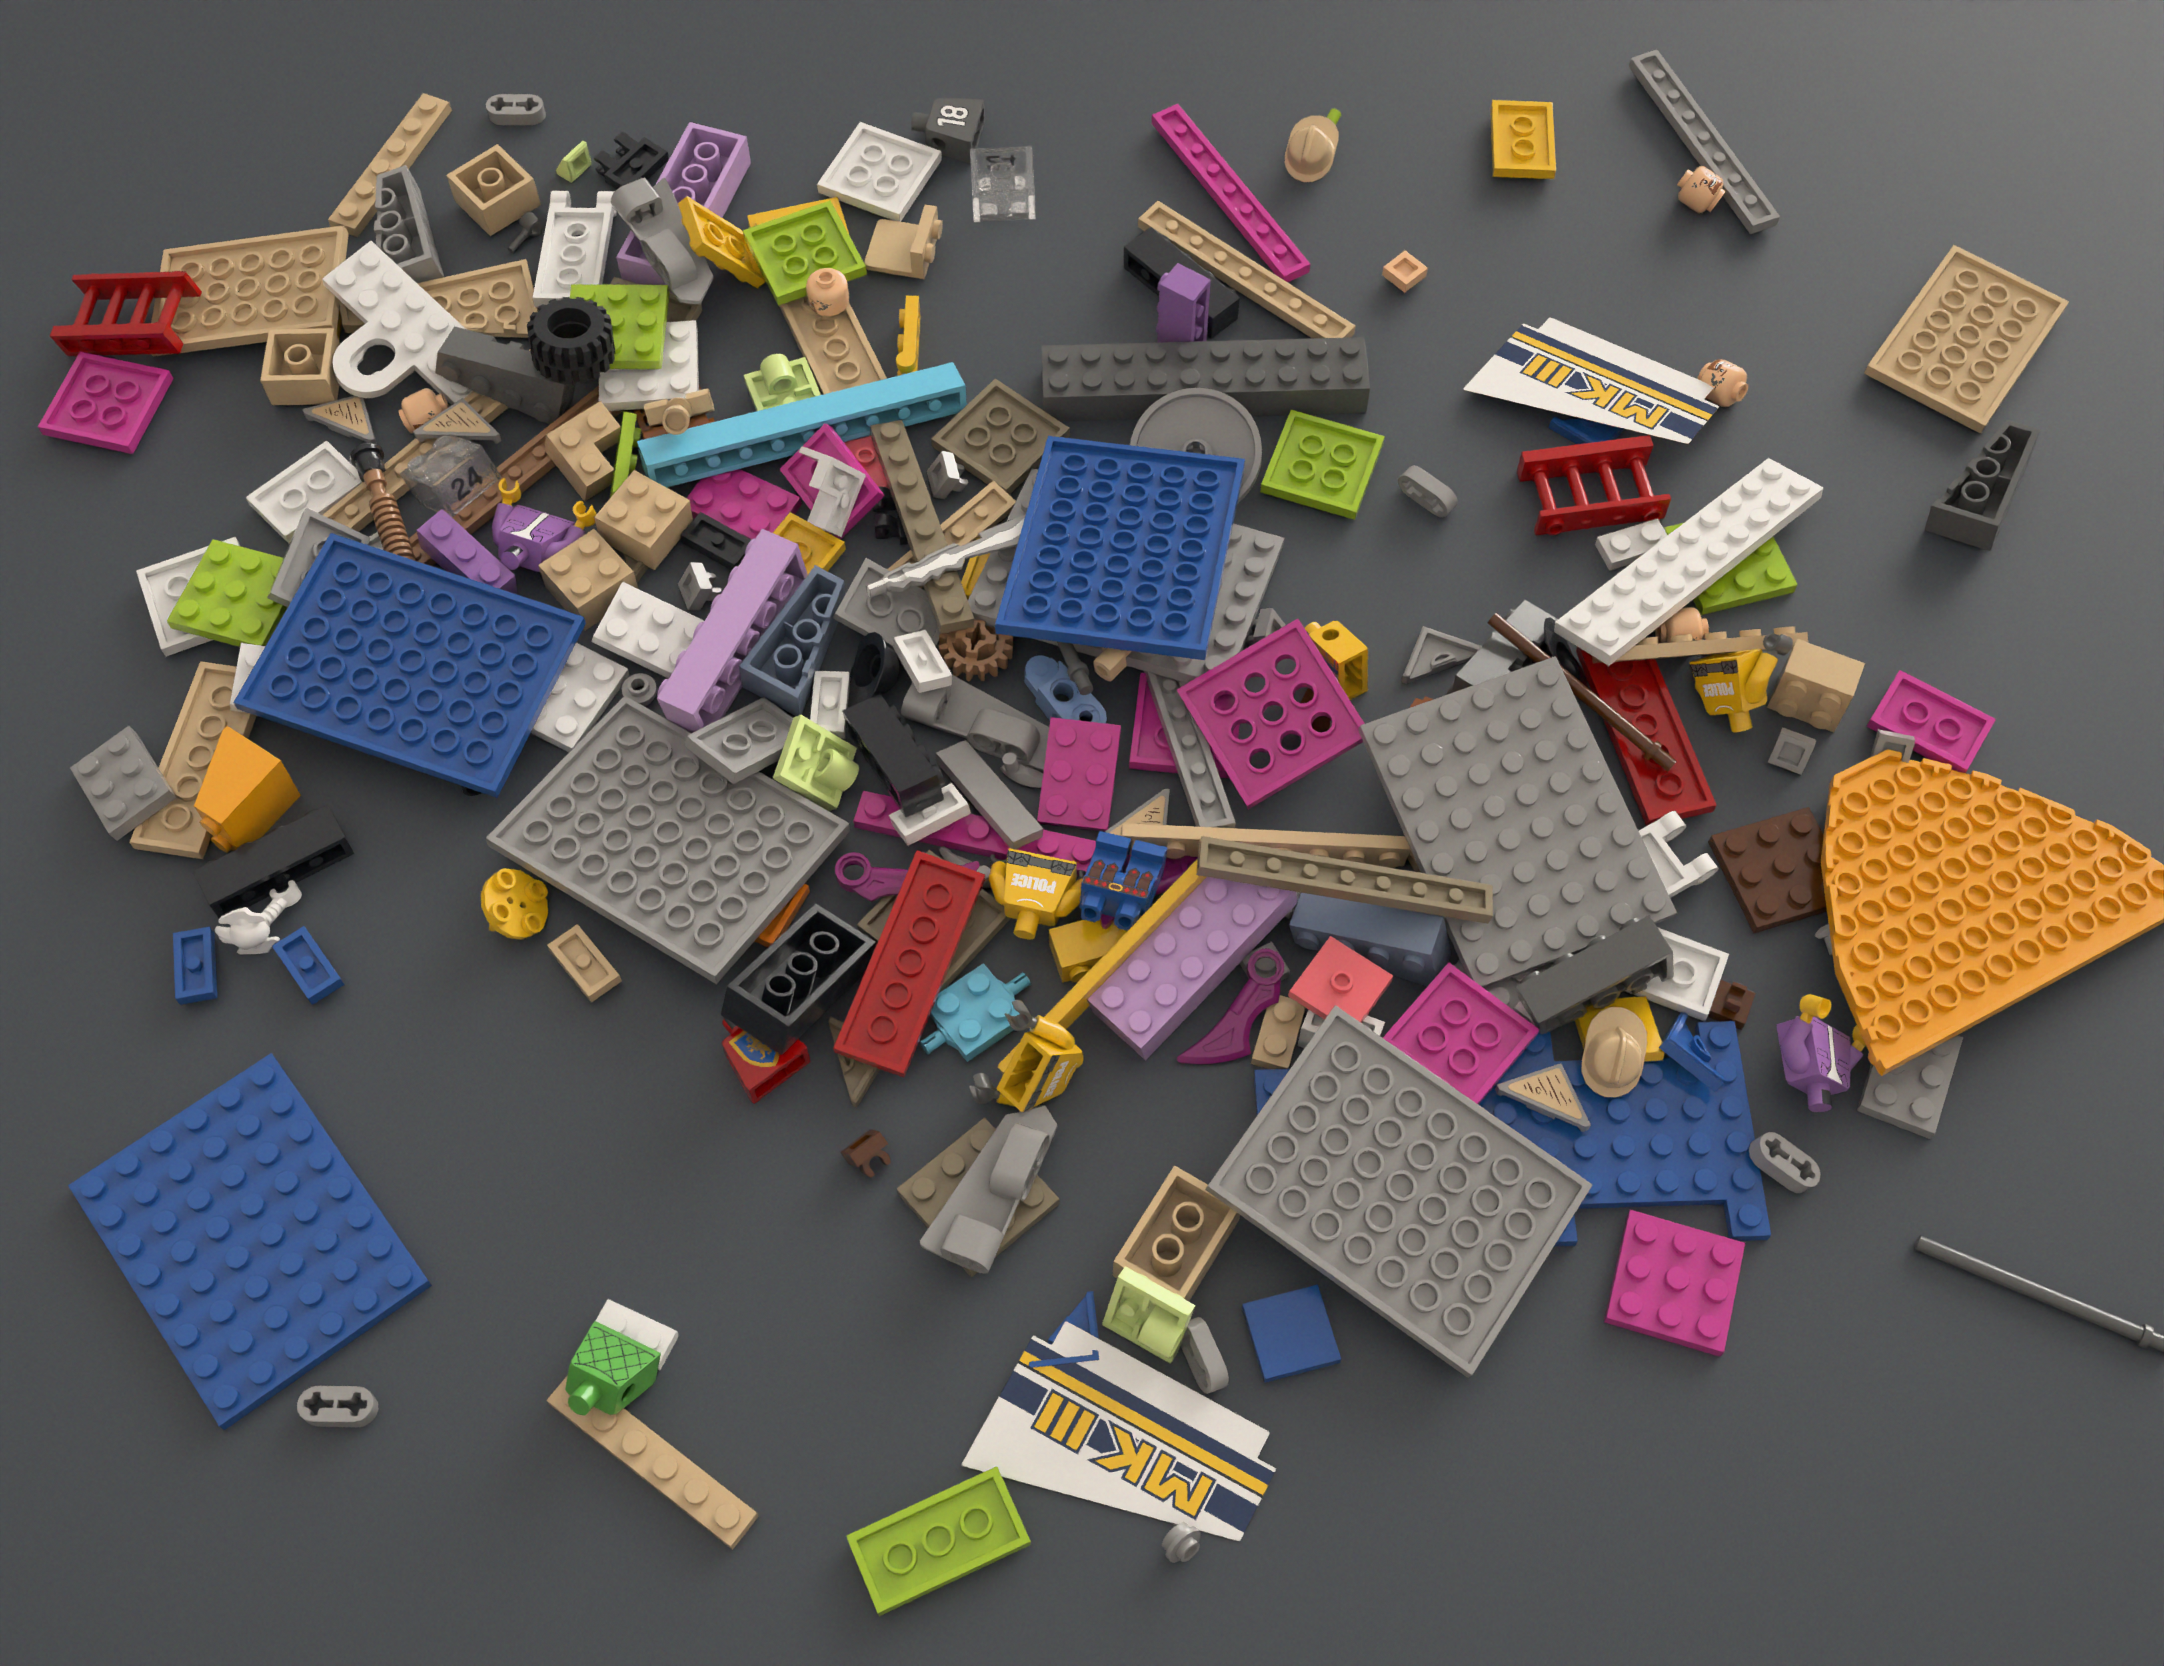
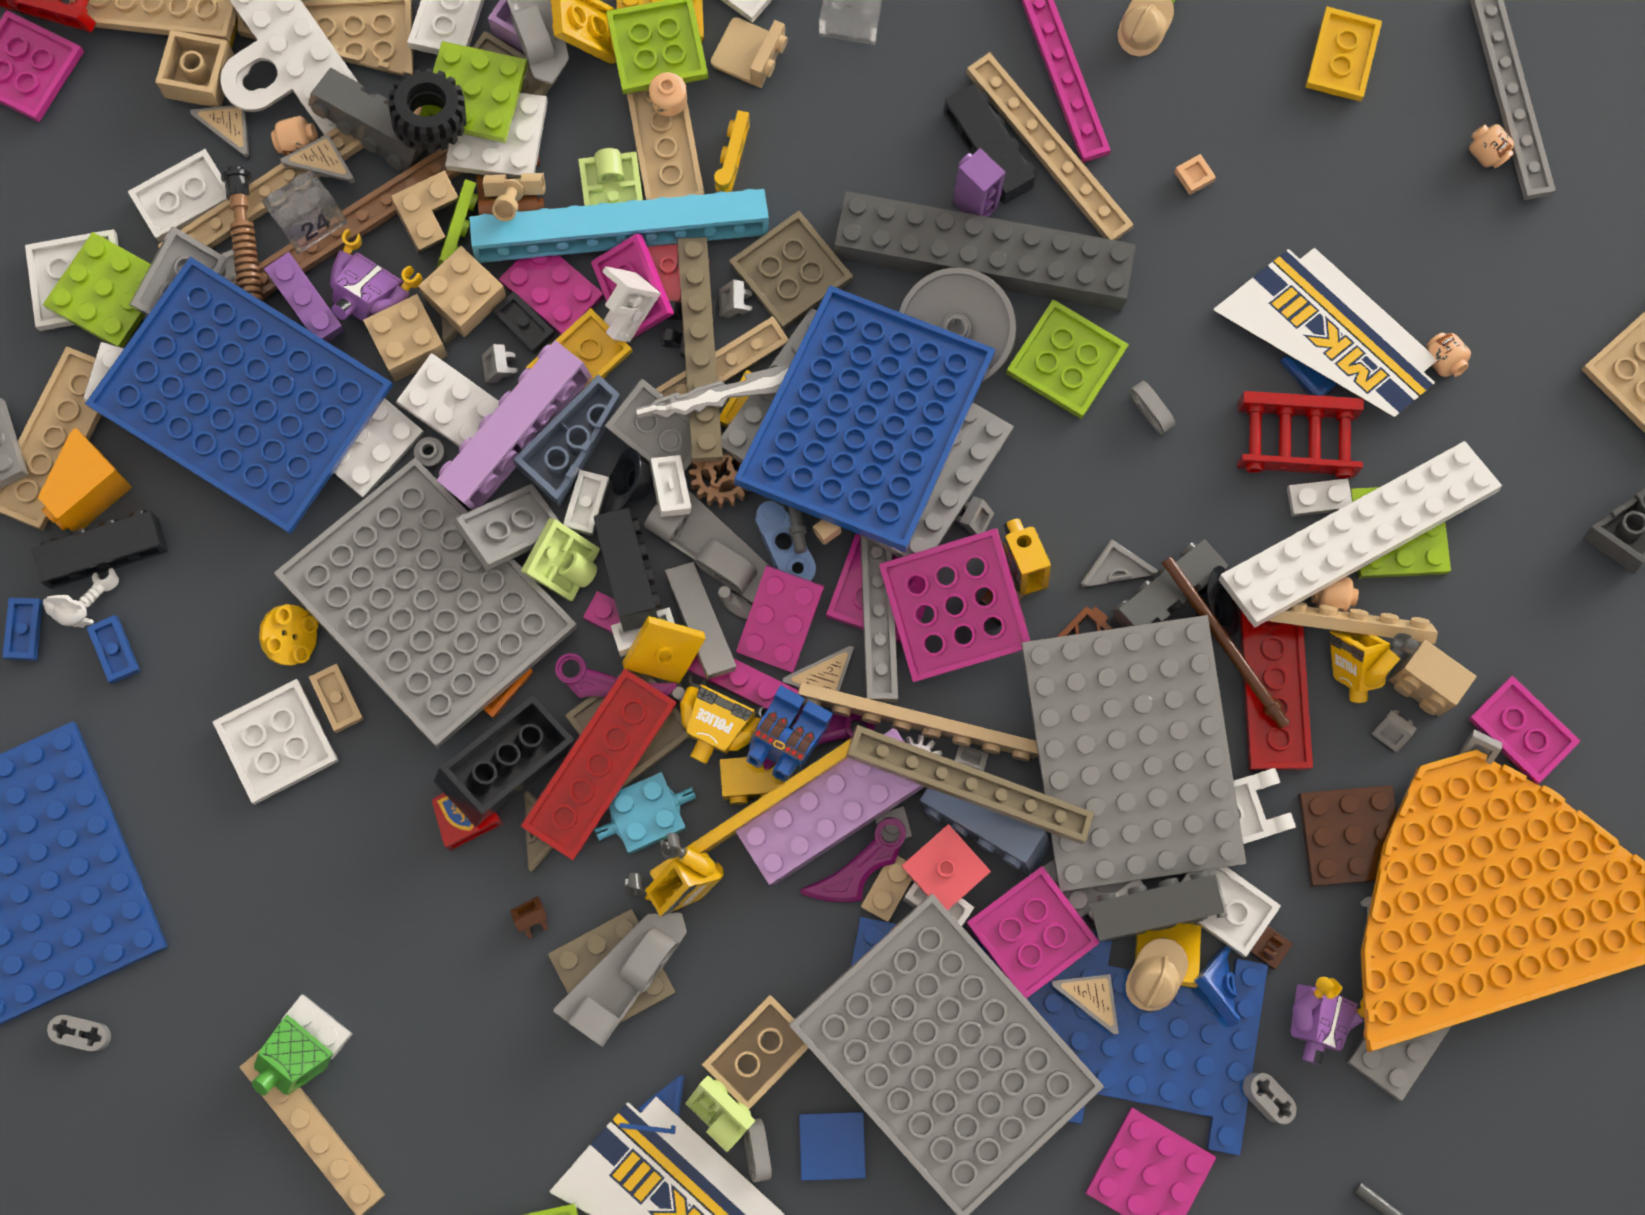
camera: 10 degrees right, 15 degrees up
none -> white plate [213,679,339,805]
none -> yellow plate [622,616,706,684]

